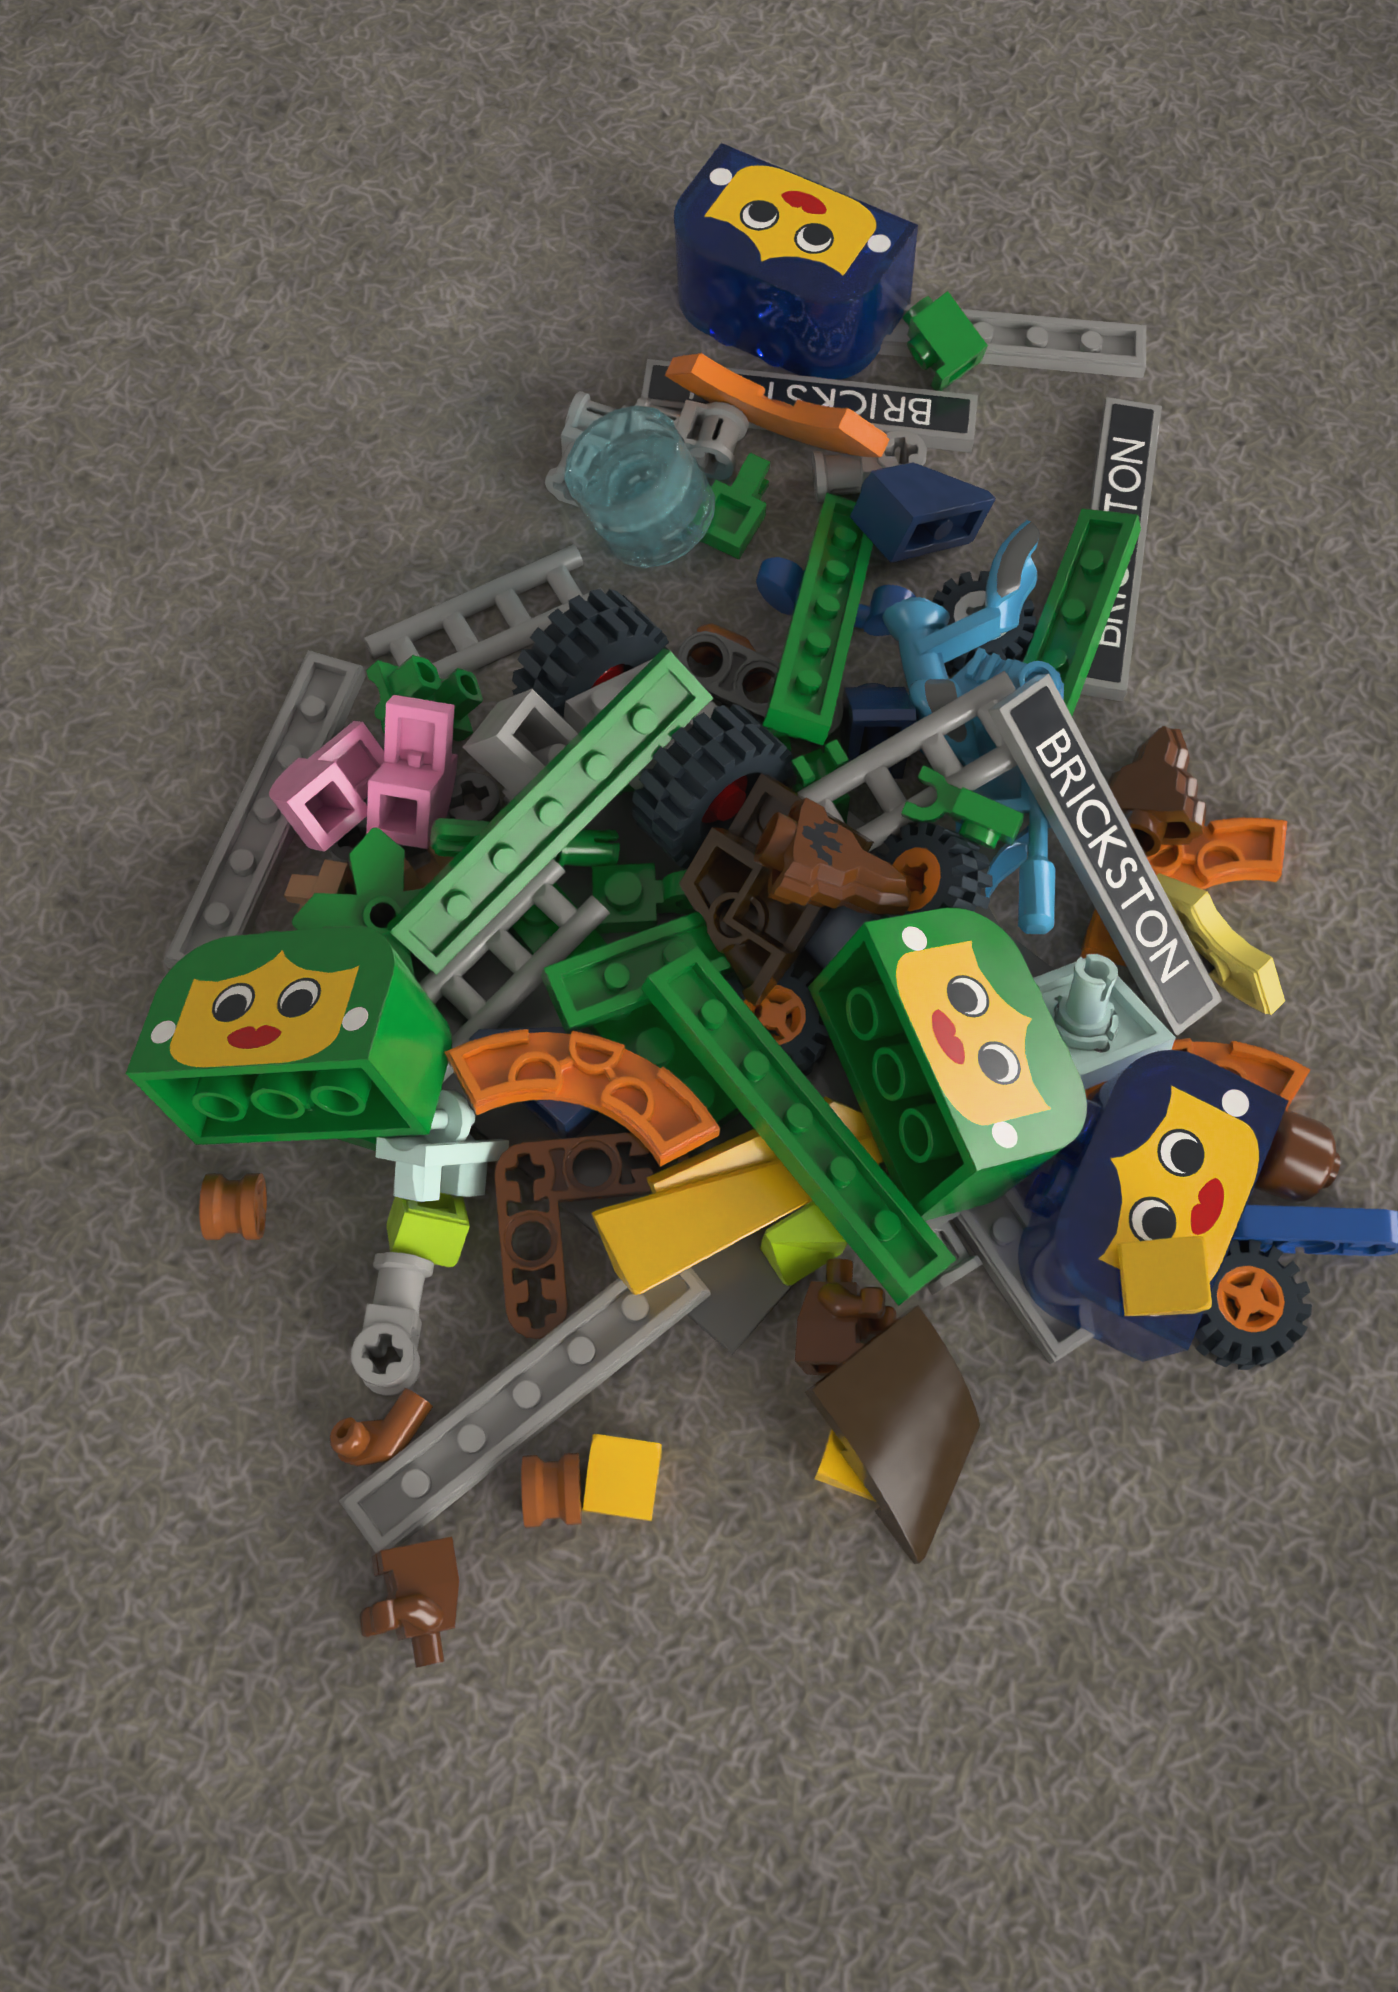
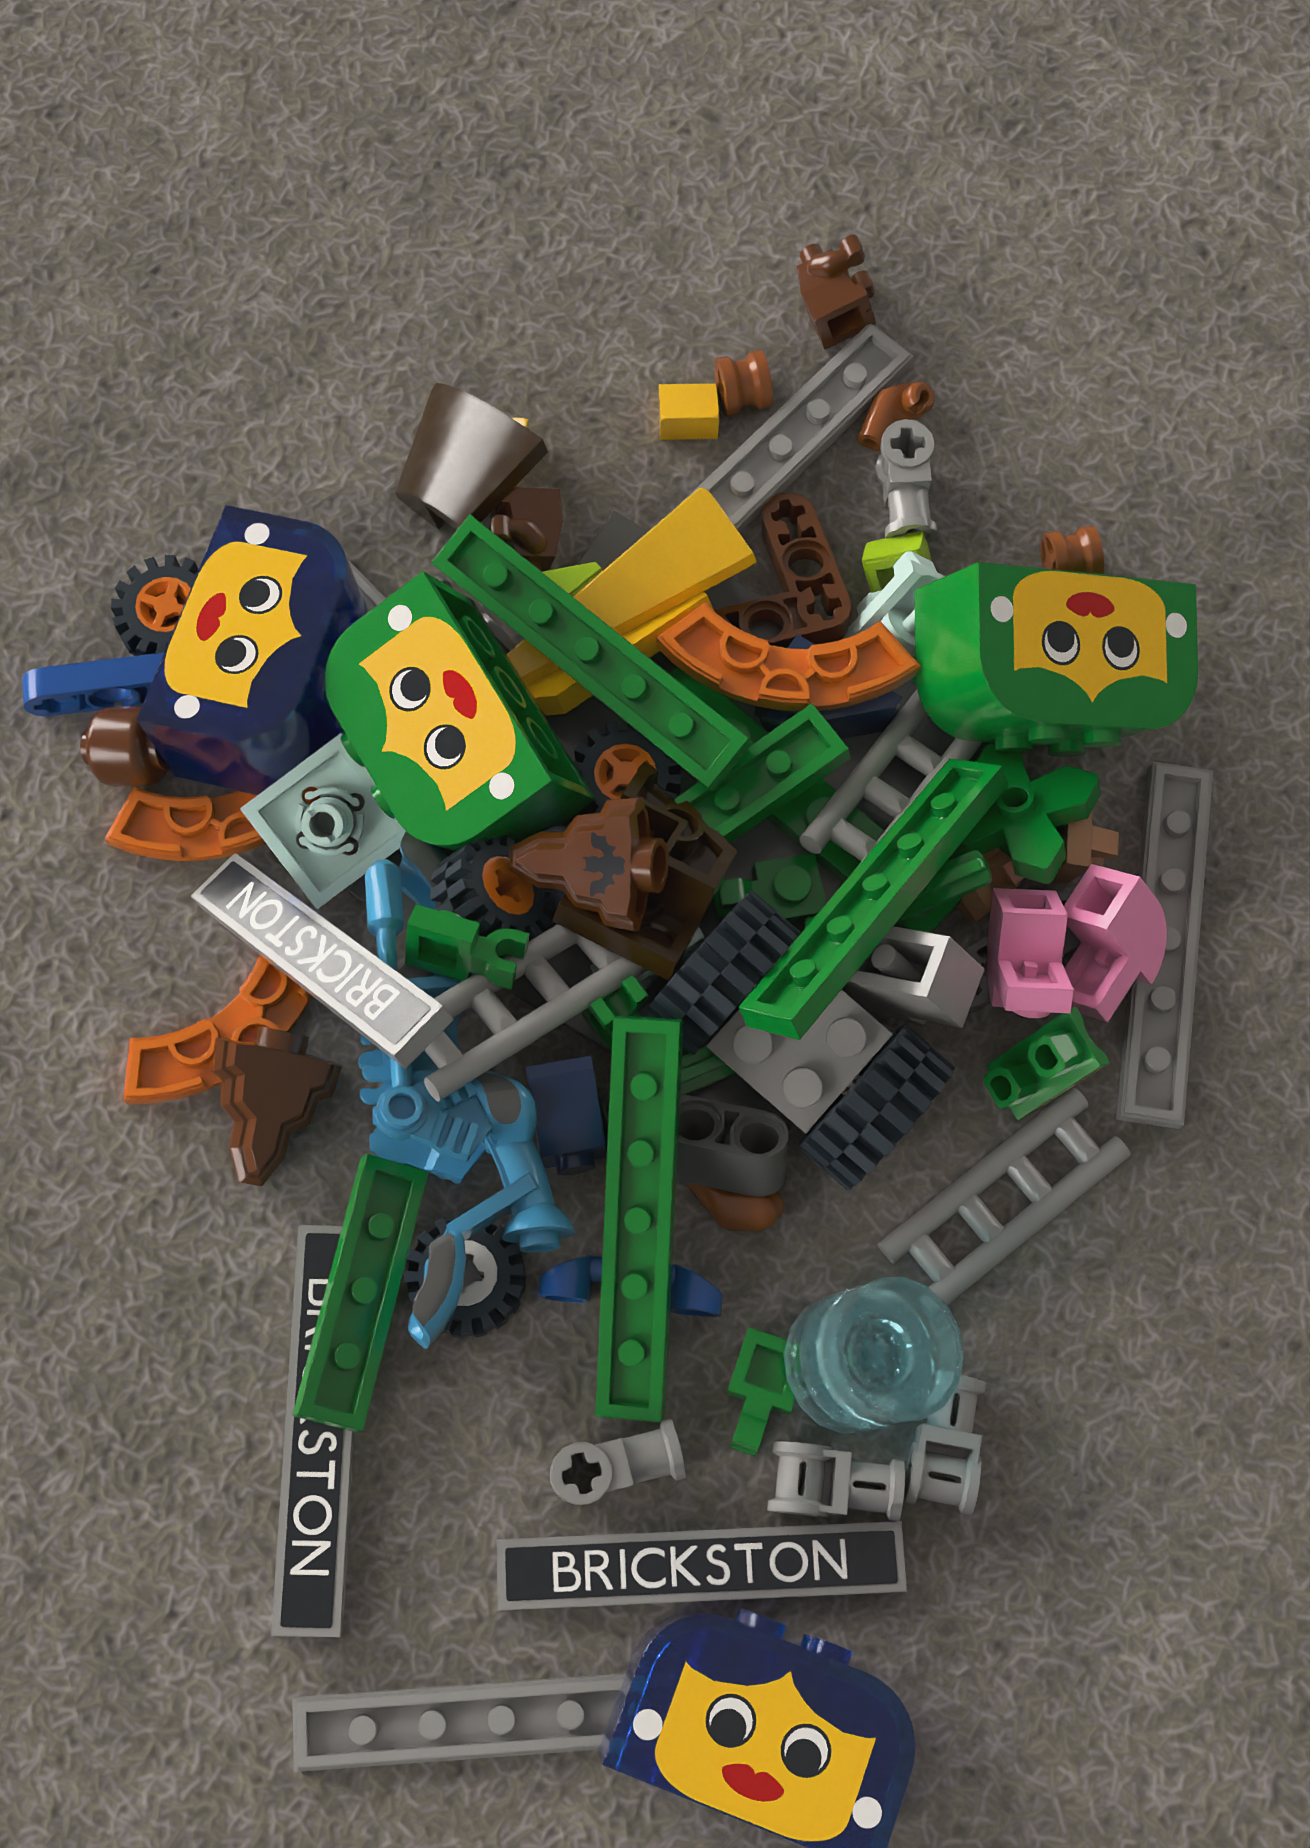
camera: 170 degrees right, 5 degrees up
orange tile [665,353,890,458] -> none
dark blue slope [850,462,996,563] -> none
green brick [903,291,988,391] -> none
yellow slope [1117,1236,1212,1316] -> none
light yellow tile [1156,873,1285,1015] -> none

